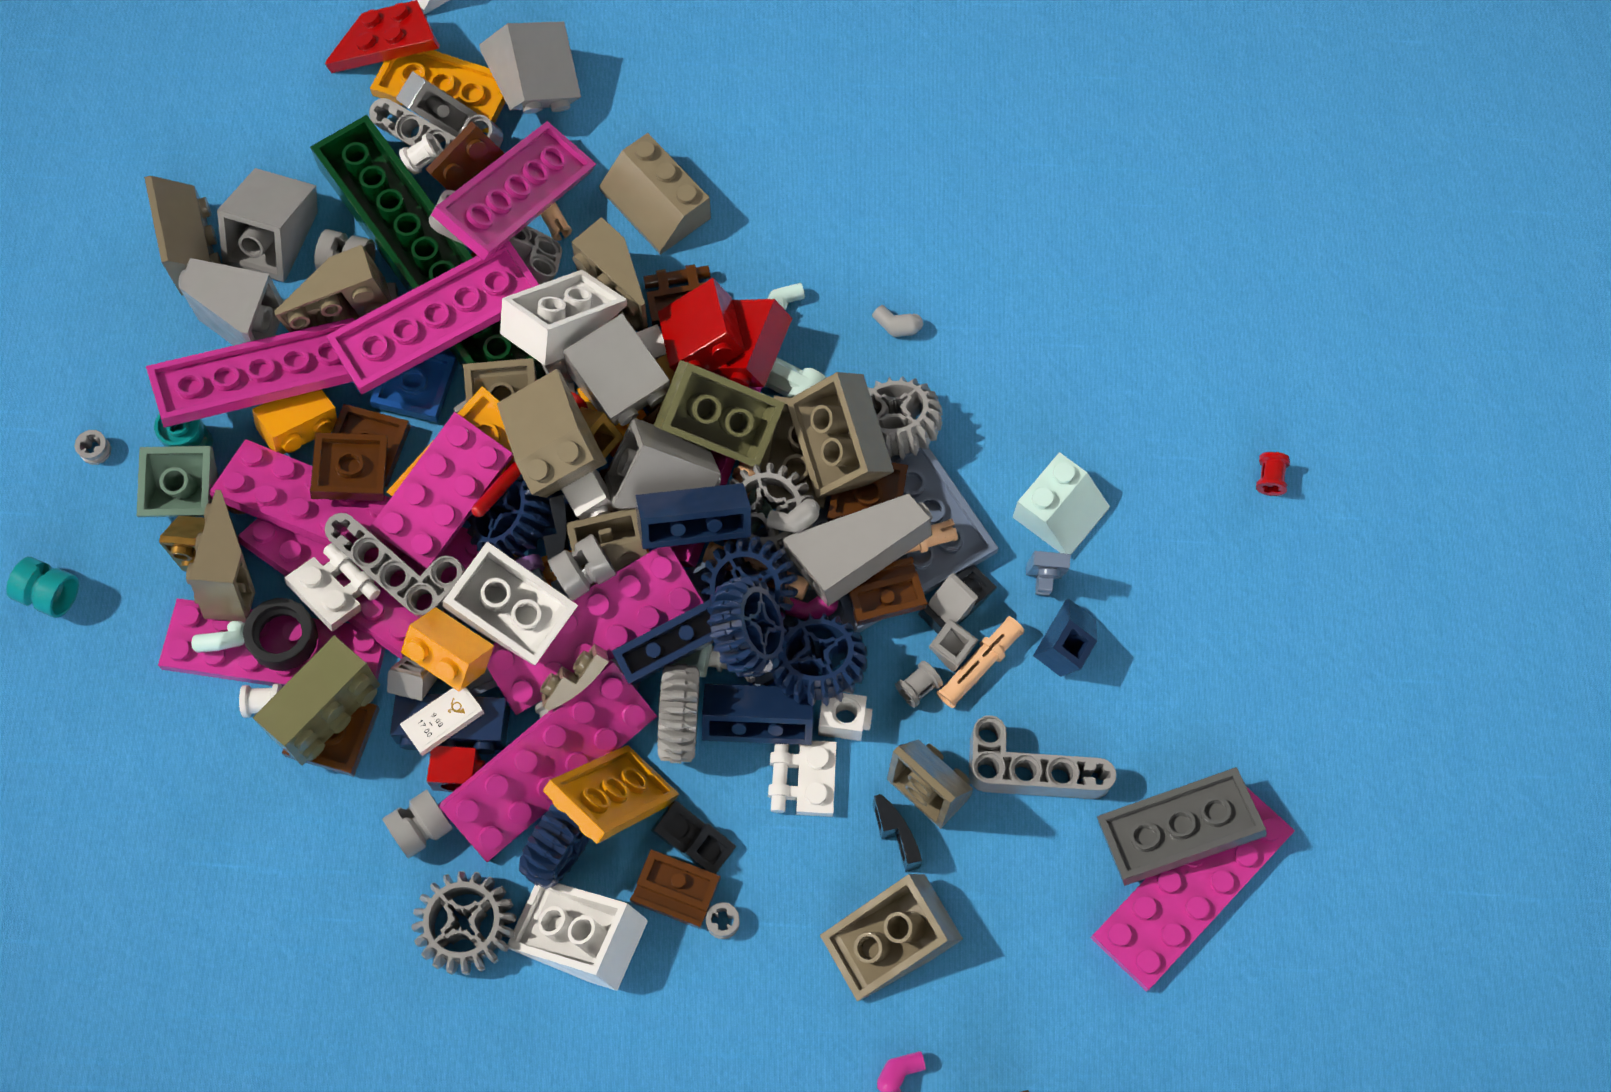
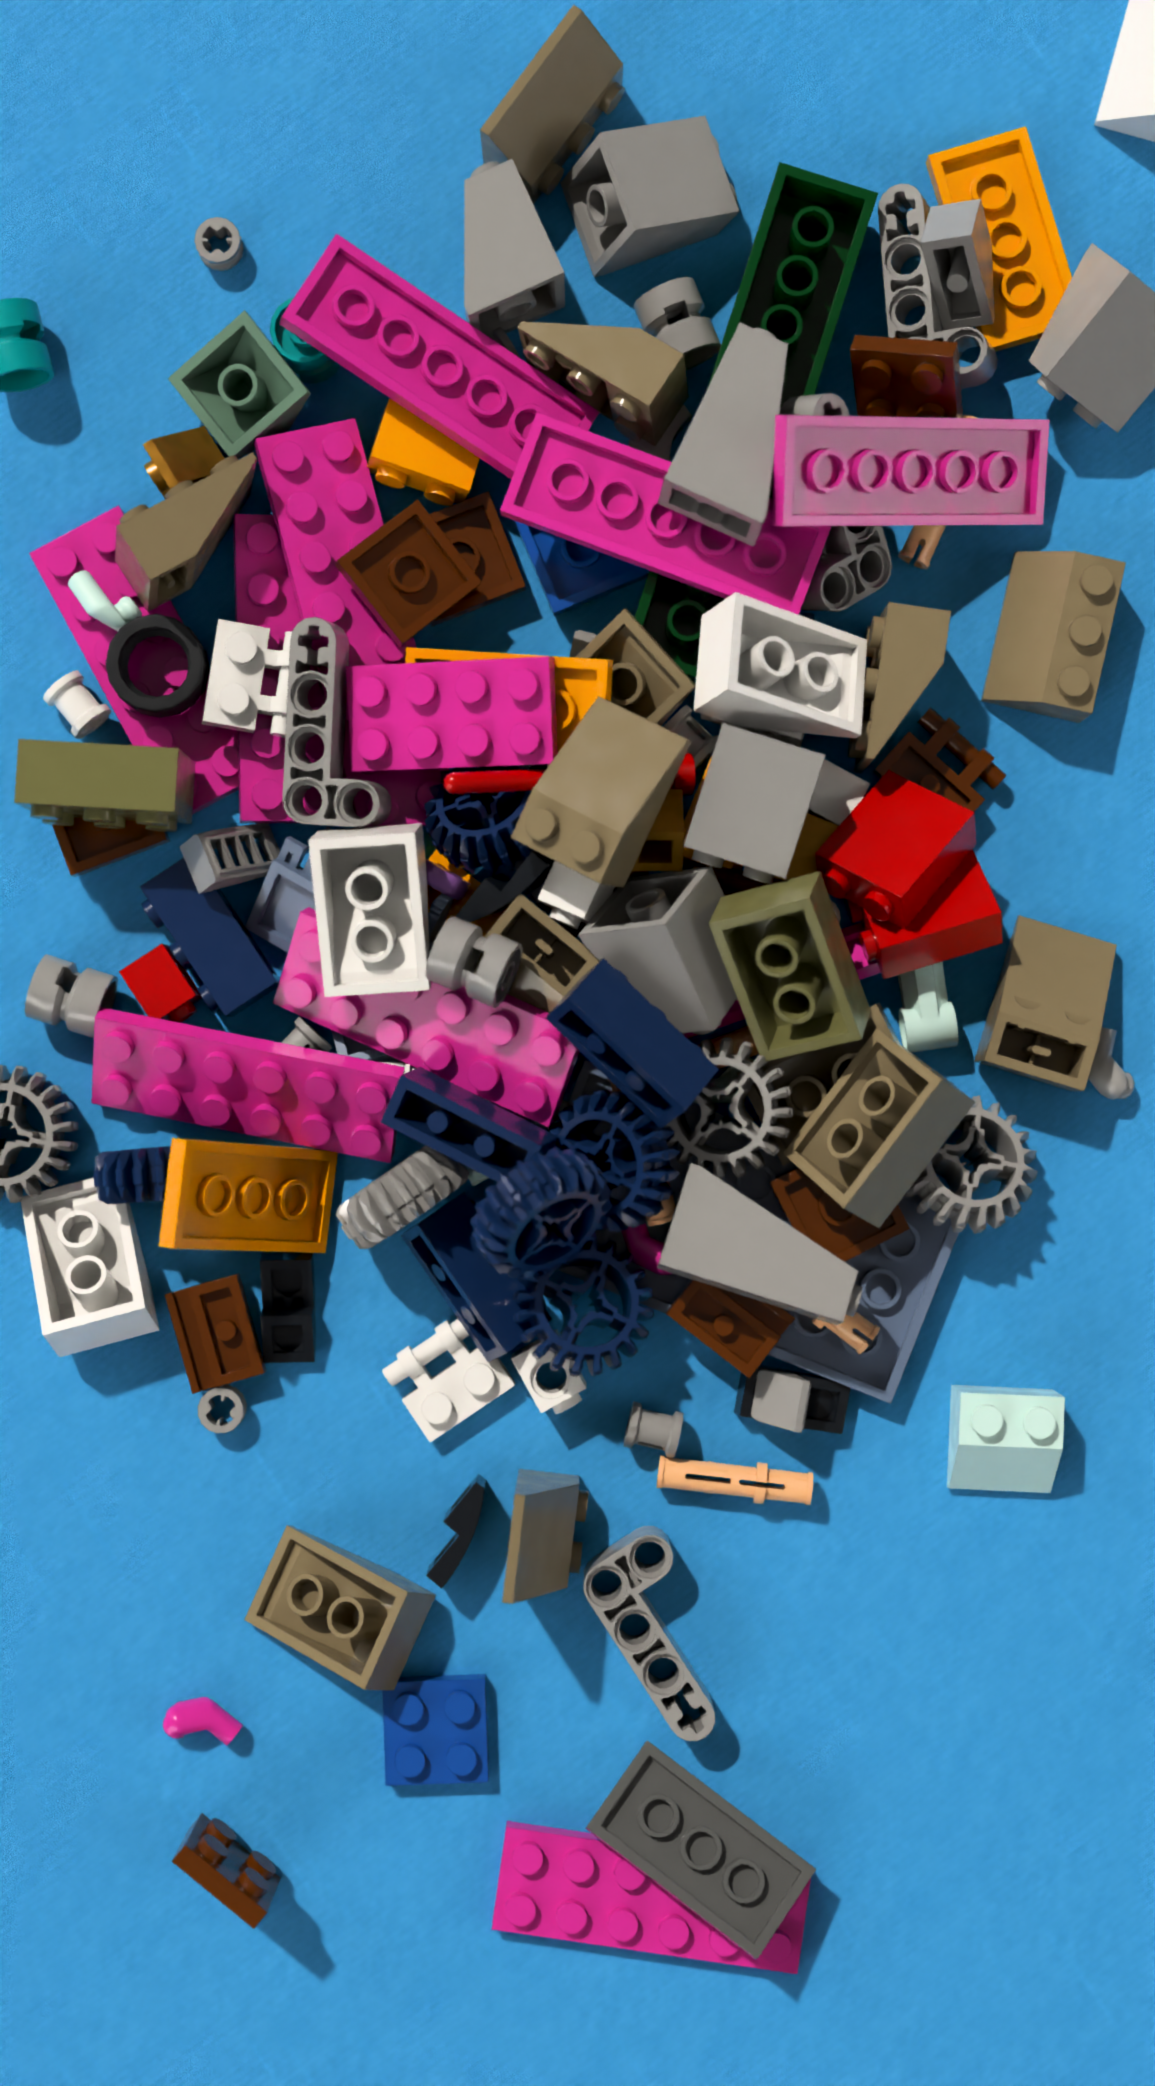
camera: 60 degrees right, 20 degrees up
red wing [325,0,440,73] -> none
white bush [399,133,443,175] -> none
white tile [400,687,484,756] -> none
light orange brick [401,607,494,692] -> none
dark tan slope [540,643,609,711] -> none
light aqua arm [767,283,805,310] -> none
light grey arm [767,499,820,533] -> none
light grey slope [929,619,978,672] -> none
sand blue plate [1026,551,1071,596] -> none
dark blue slope [1033,599,1097,677] -> none
none -> blue plate [382,1674,489,1786]
none -> light grey slope [658,323,788,547]
none -> dark tan slope [974,915,1117,1091]

